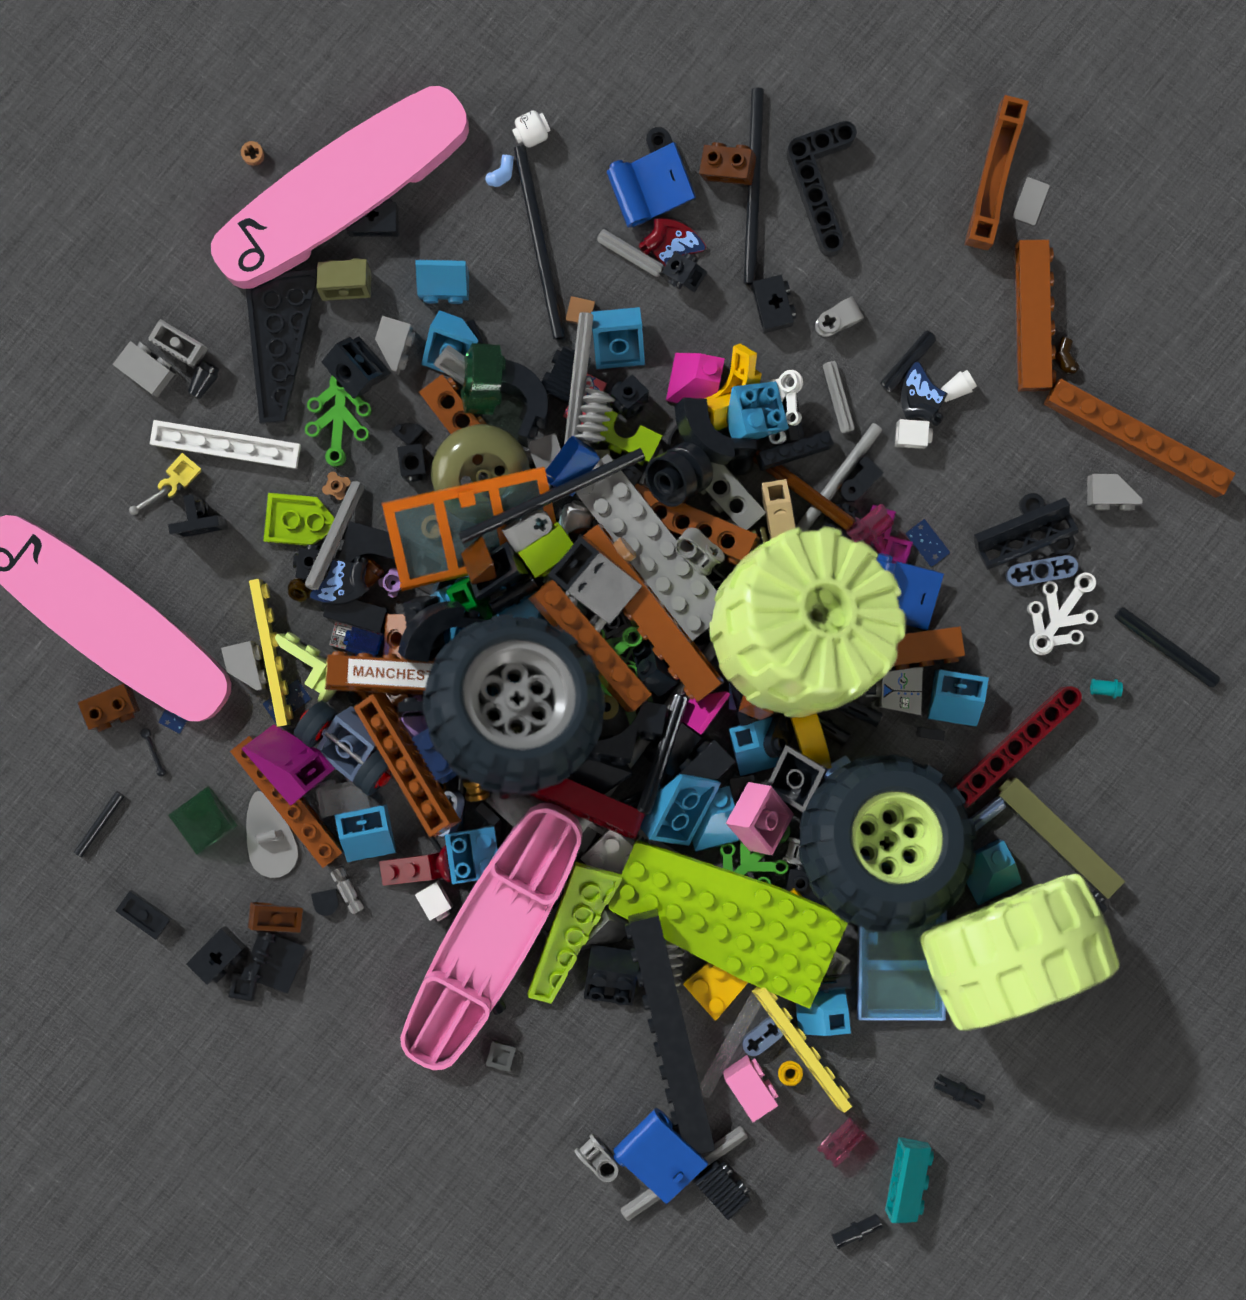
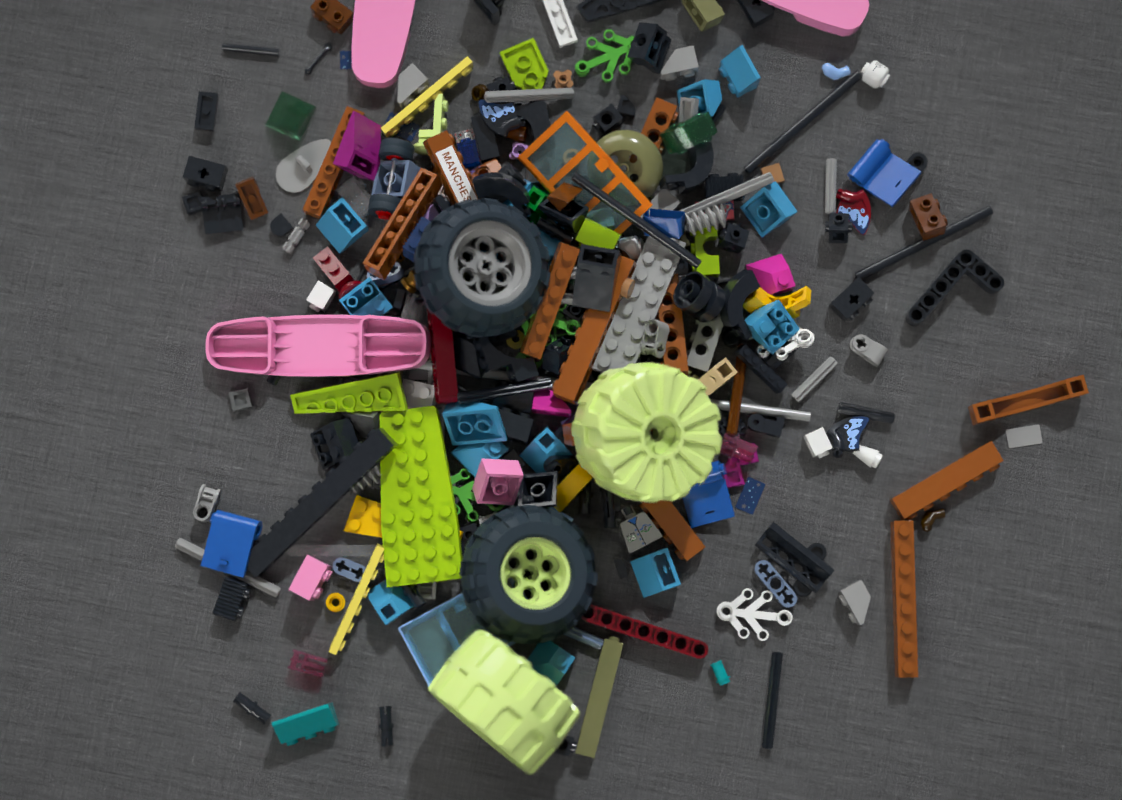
camera: 65 degrees right, 5 degrees down
light grey piece [502,509,552,552] -> none

